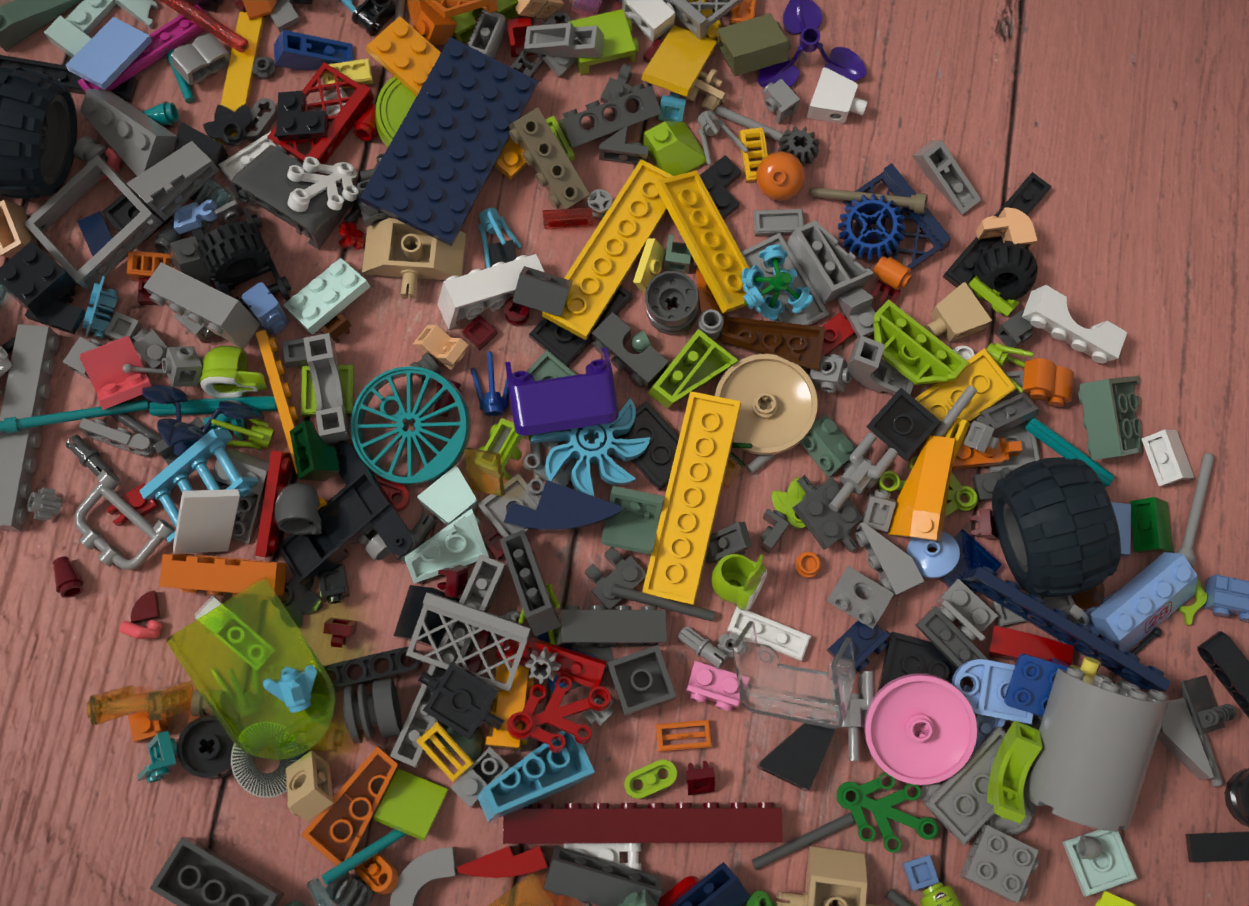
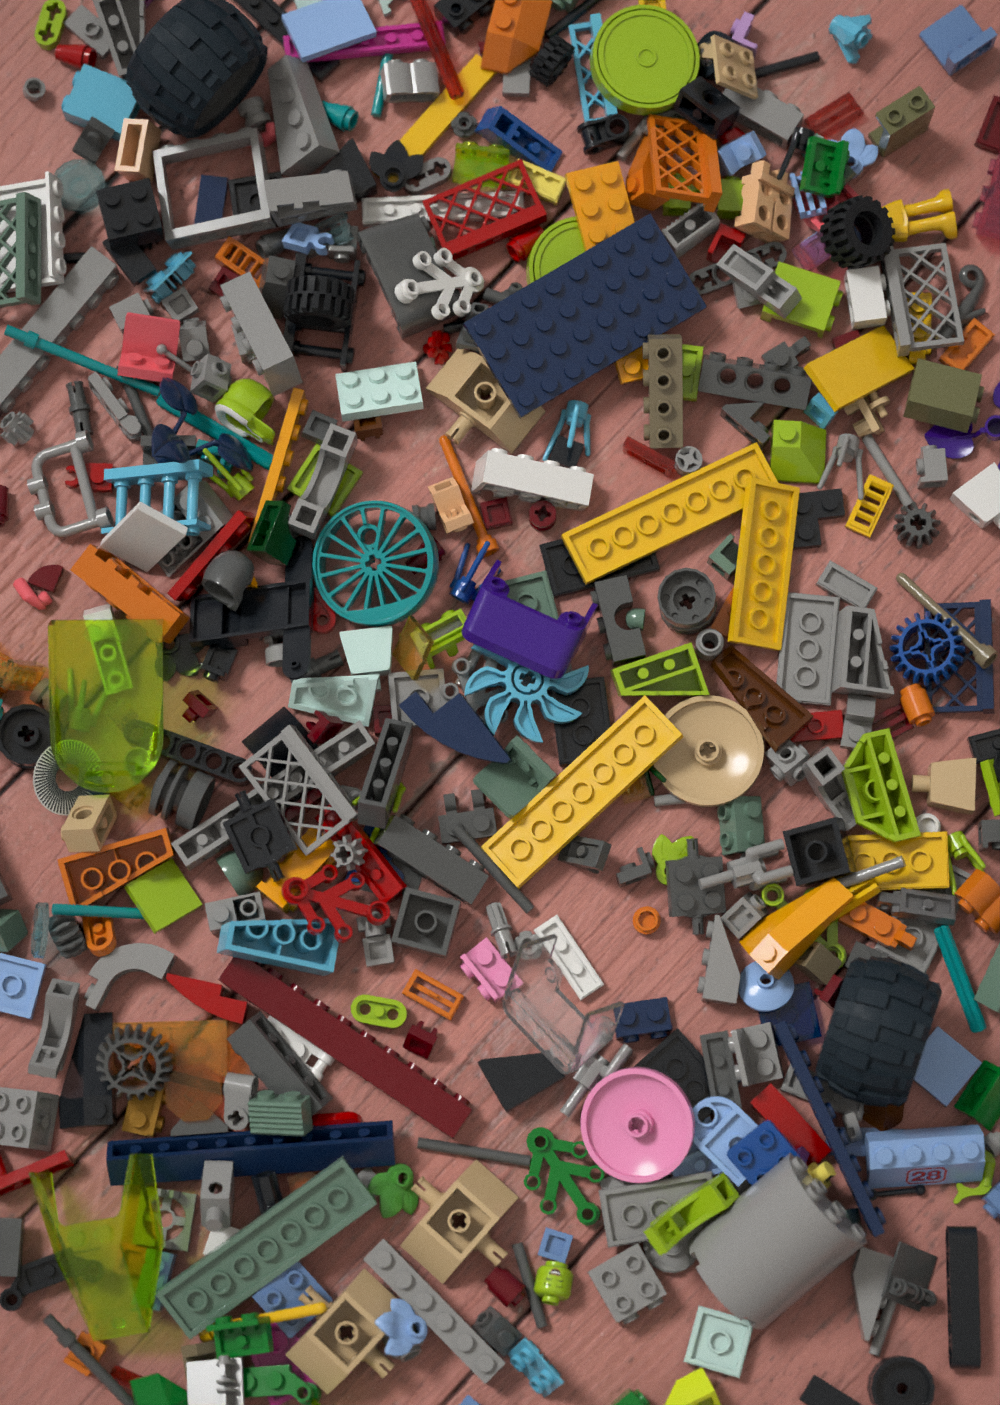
camera: 40 degrees right, 5 degrees up
medium blue brick [241,282,289,335] -> none
medium azure rock [263,665,317,713] -> none
black plate [276,91,328,141] -> none
yellow tile [416,721,474,782] -> none
dark grey panel [513,266,573,317] -> none
light yellow plate [633,238,666,294] -> none
lime piece [711,553,768,611] -> none
medium azure plant [742,245,813,321] -> none
orange cylinder [756,151,806,201] -> none
light grey brick [827,566,894,629] -> none
light grey tile [963,421,1000,453] -> none
light grey hinge [1078,836,1102,859] -> none
none -> light grey plate [362,934,395,967]
none -> orange piece [439,435,500,558]
none -> clear neon green bracket [452,141,510,189]
none -> dark tan panel [793,941,841,985]

